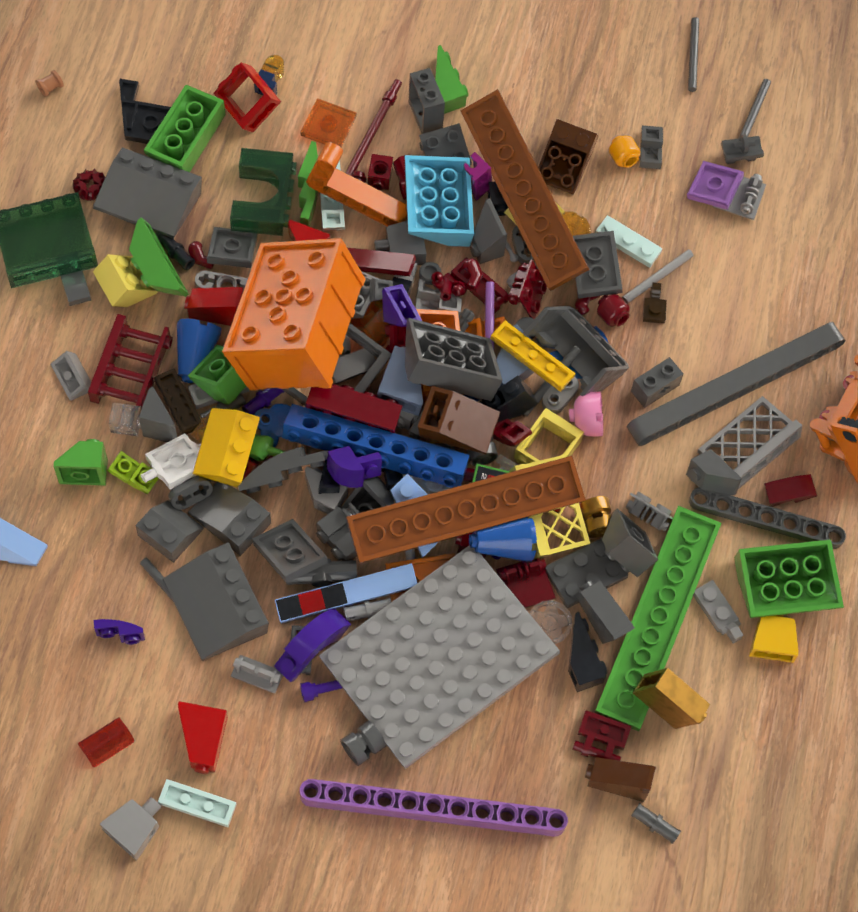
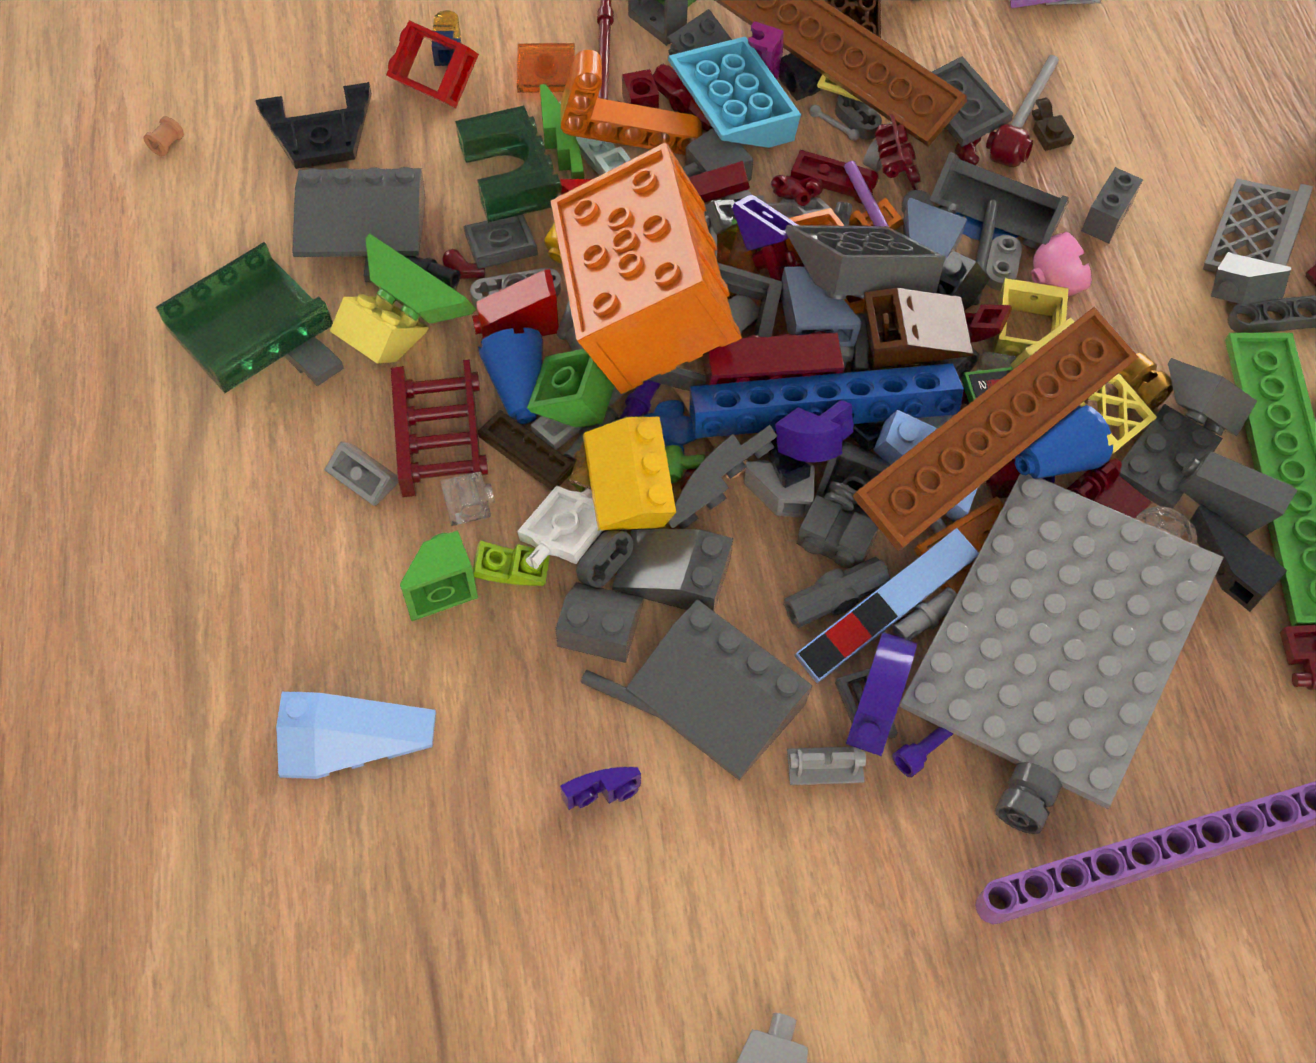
camera: 20 degrees left, 5 degrees down
dark red gear [73,168,106,201] -> none
clear red slope [78,717,135,767] -> none
dark grey slope [139,387,177,442] -> none
bright green slope [144,85,226,172] -> none
light aqua plate [158,779,237,827] -> none
red slope [178,701,228,774] -> none
dark grey plate [252,519,328,583] -> none
dark grey tile [419,262,441,285] -> none
dark red arm [463,258,483,291] -> none
dark grey slope [470,198,507,264] -> none
yellow tile [490,320,575,392] -> none
light aqua plate [595,215,662,268] -> none
light grey hinge [625,491,673,531] -> none
dark grey beam [627,322,846,446] -> none

